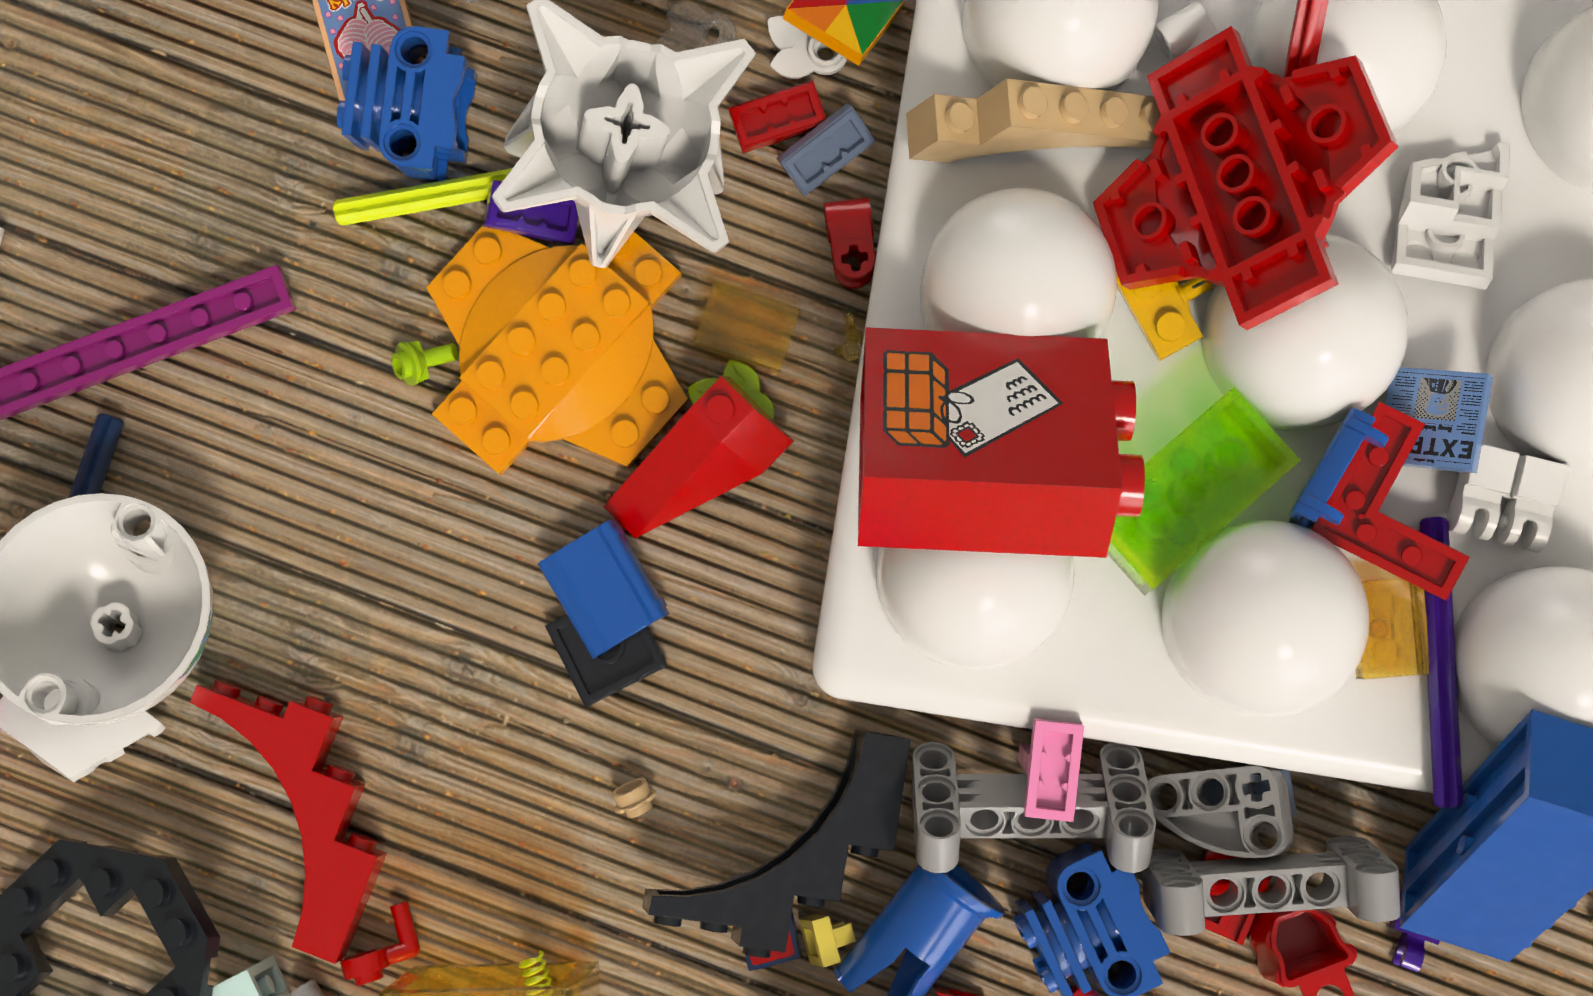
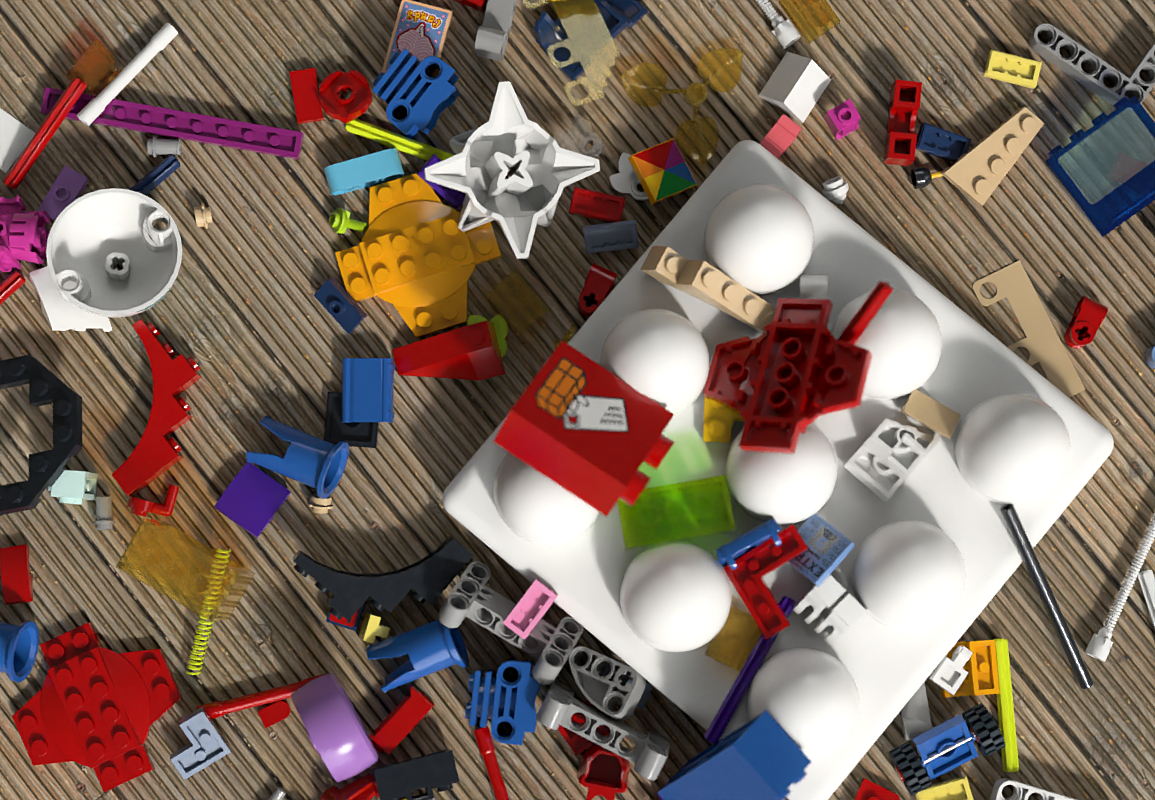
camera: 30 degrees right, 0 degrees up
none -> light grey pin [147,136,181,157]
none -> tan plate [194,203,213,229]
none -> dark purple slope [214,461,291,538]
none -> blue piece [246,416,349,499]
none -> red tile [289,68,324,124]
none -> dark blue plate [314,277,368,334]
none -> red plate [319,70,373,123]
none -> medium azure beam [324,148,404,195]
none -> tan slope [900,389,961,439]

